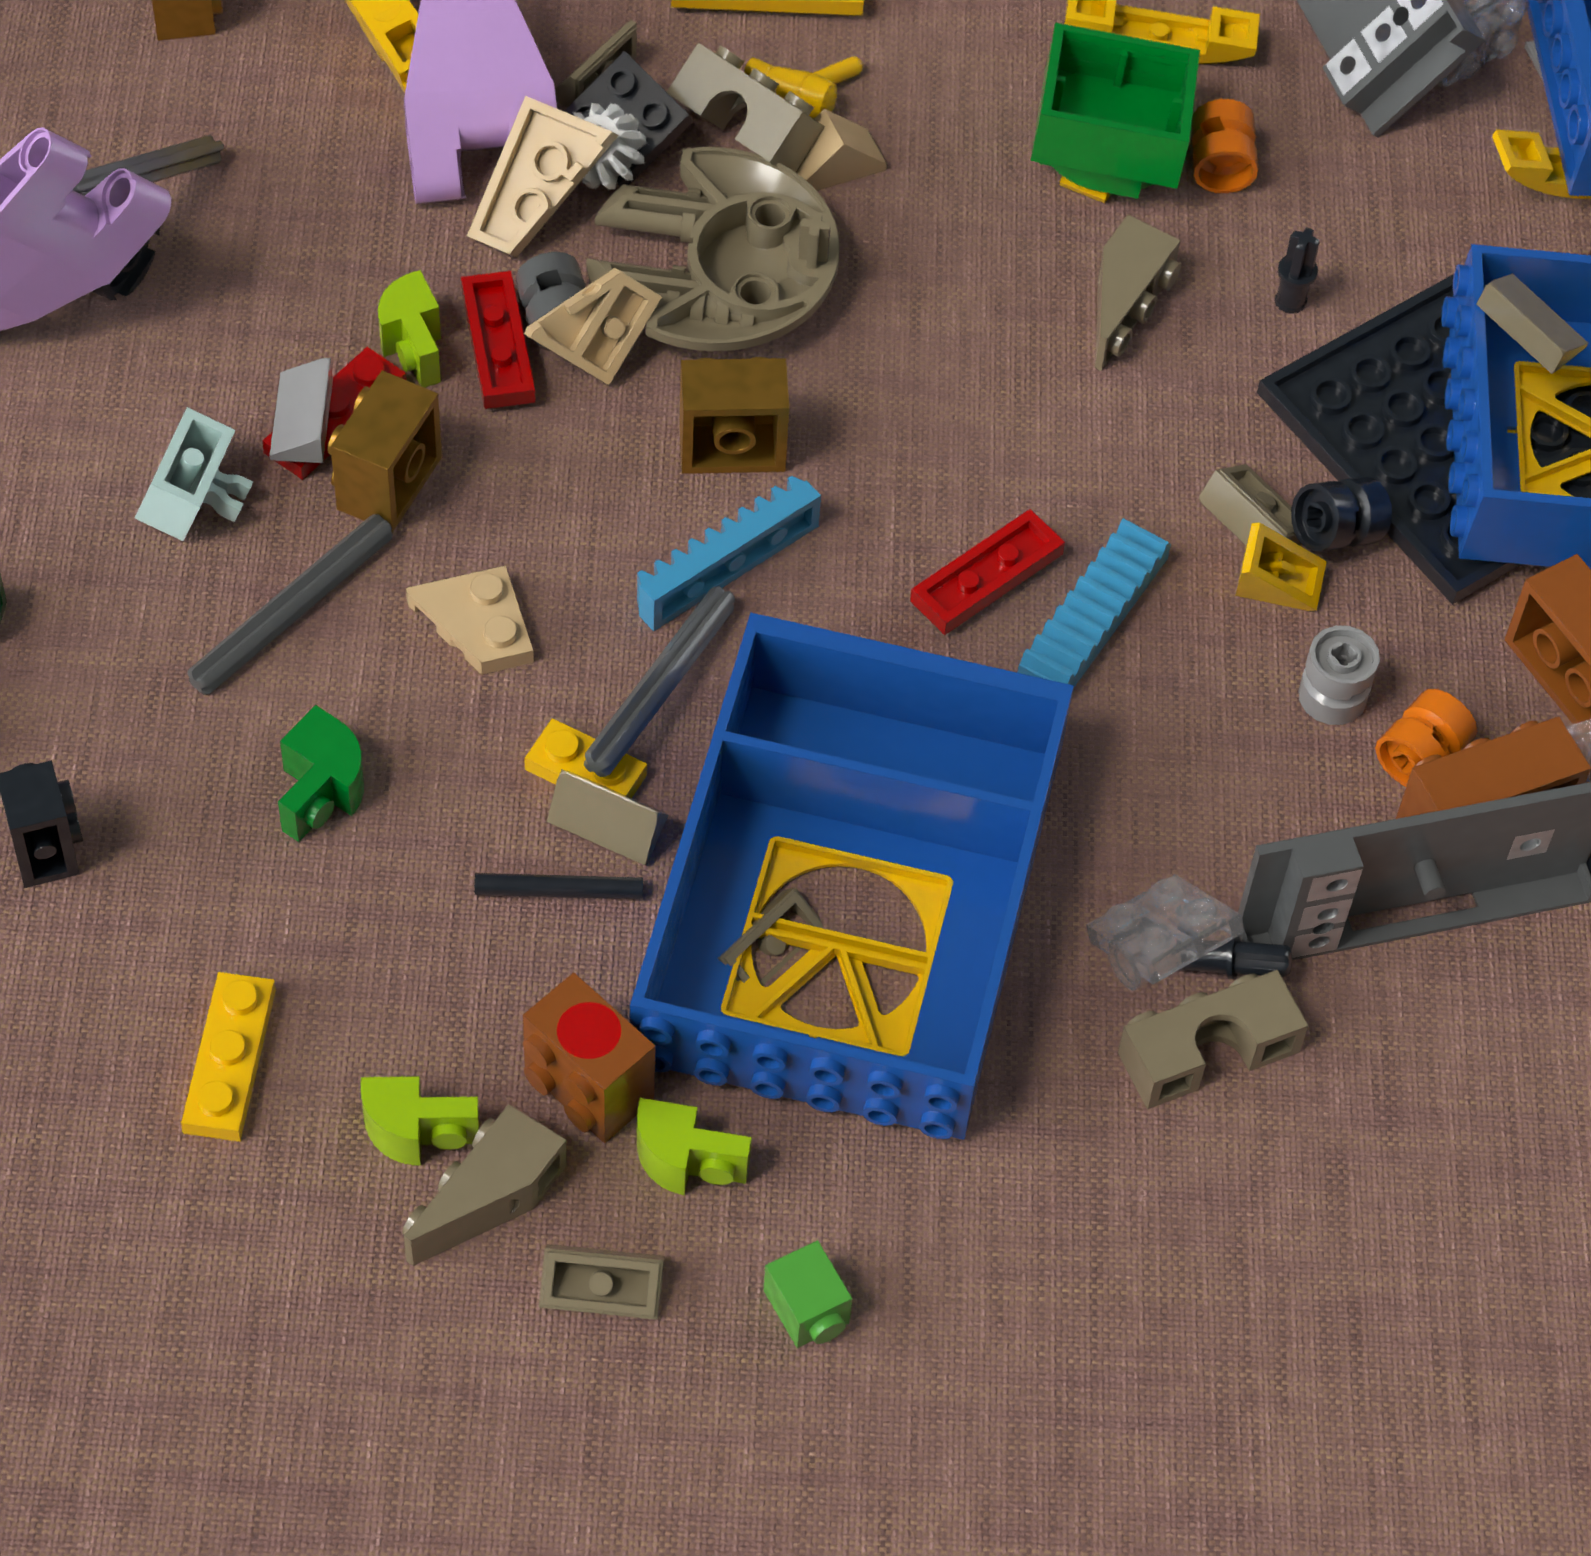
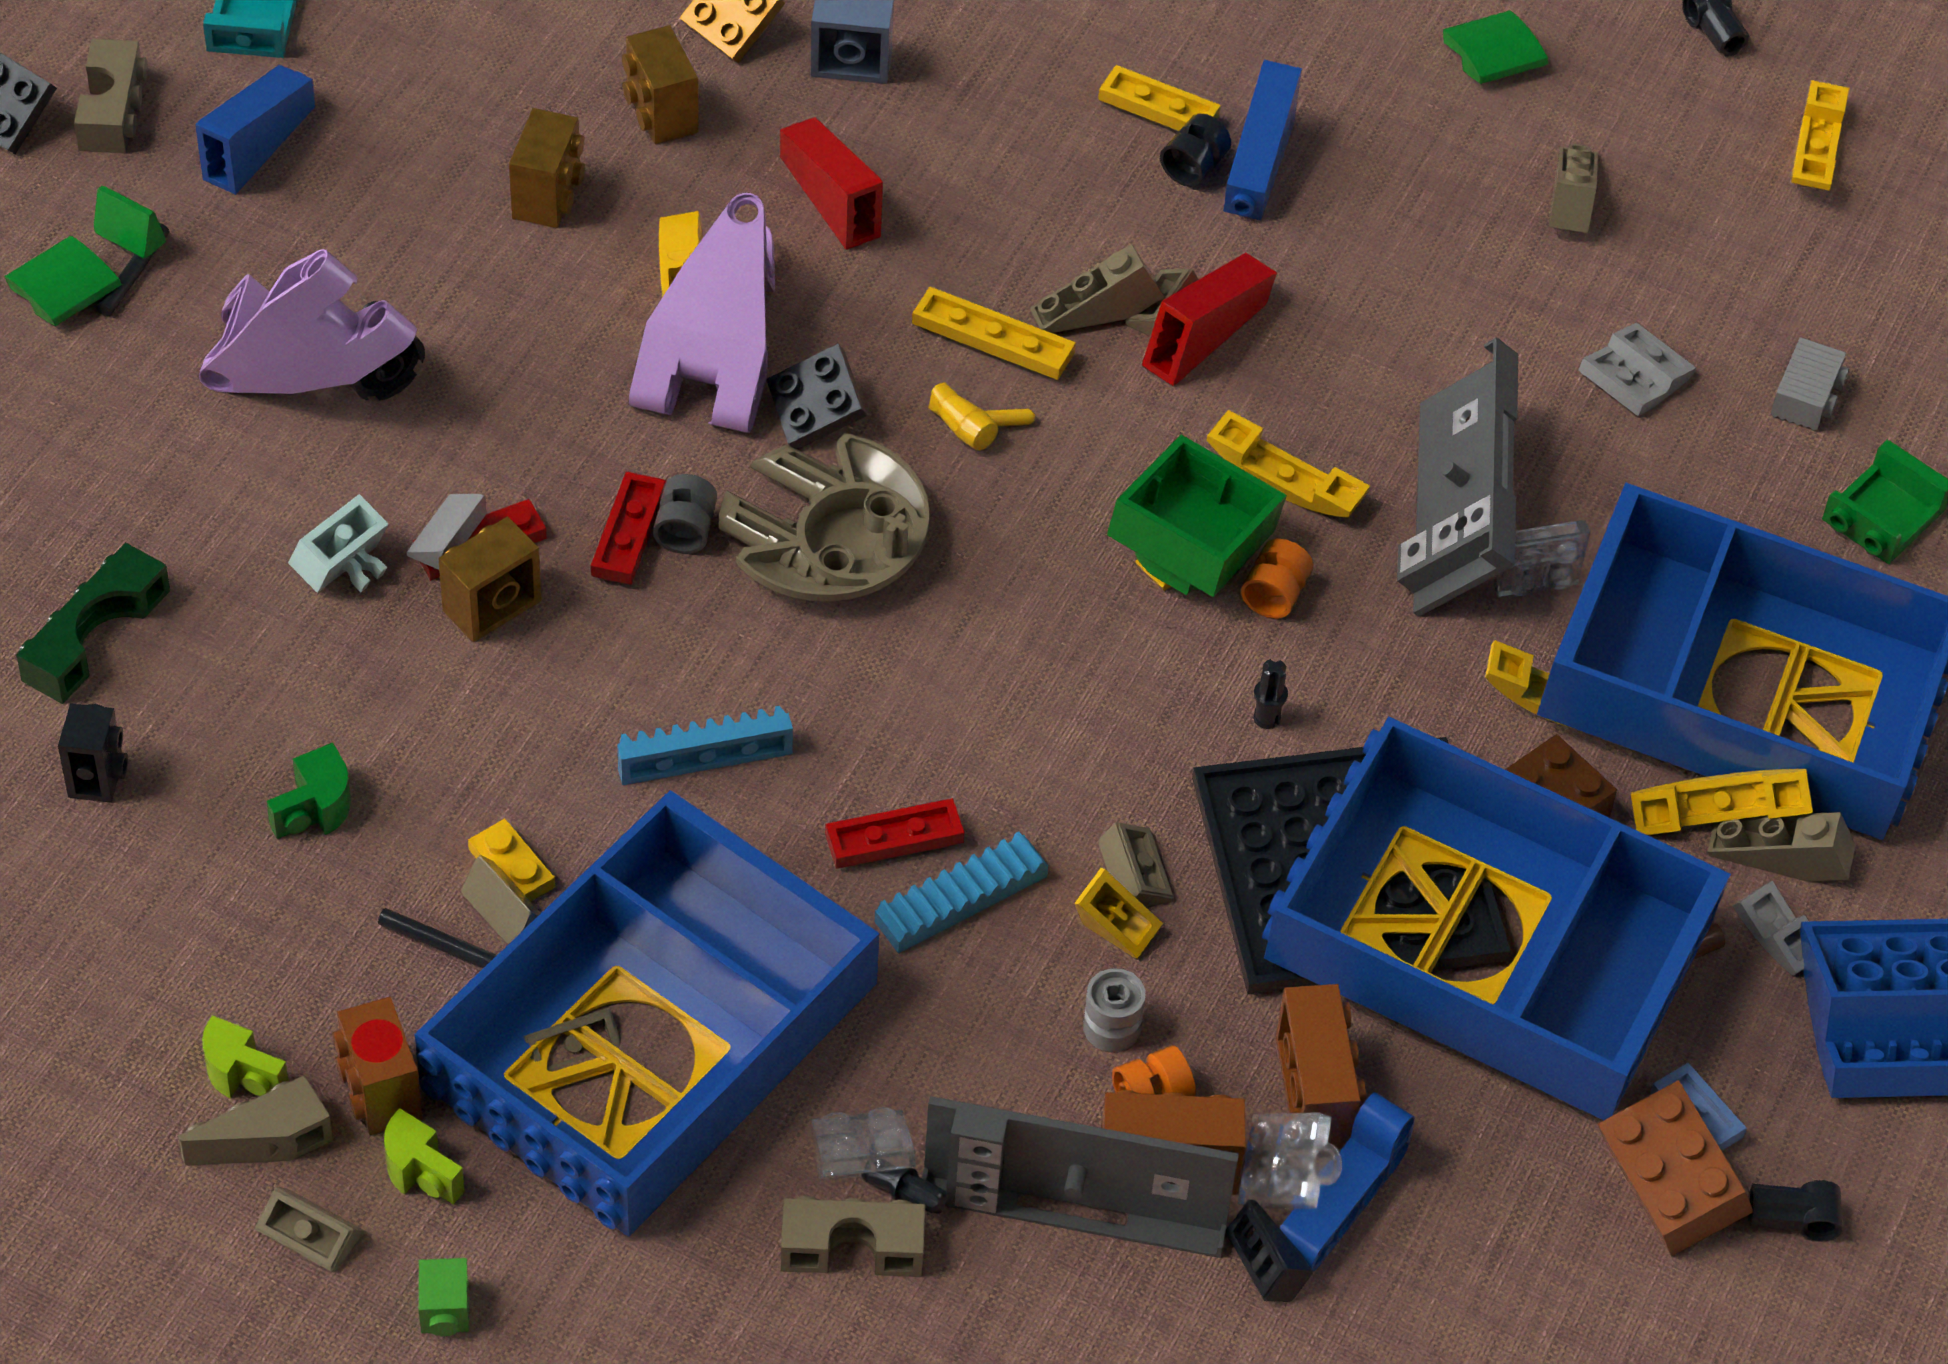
camera: 25 degrees right, 5 degrees down
dark grey axle [73,135,224,196] -> none
yellow plate [181,972,276,1142] -> none
dark grey axle [187,514,393,695] -> none
lime brick [378,270,441,388] -> none
tan wing [406,565,534,675] -> none
tan wing [467,96,619,257] -> none
tan wing [523,268,662,385] -> none
dark tan slope [555,20,637,108] -> none
white gear [573,103,647,190] -> none
dark grey axle [584,586,735,777] -> none
arch [667,42,825,172] -> none
pearl gold brick [679,357,790,474] -> none
tan slope [796,109,887,191] -> none
dark tan slope [1095,215,1182,371] -> none
black wheel [1291,477,1392,551] -> none
dark tan slope [1476,274,1588,374] -> none

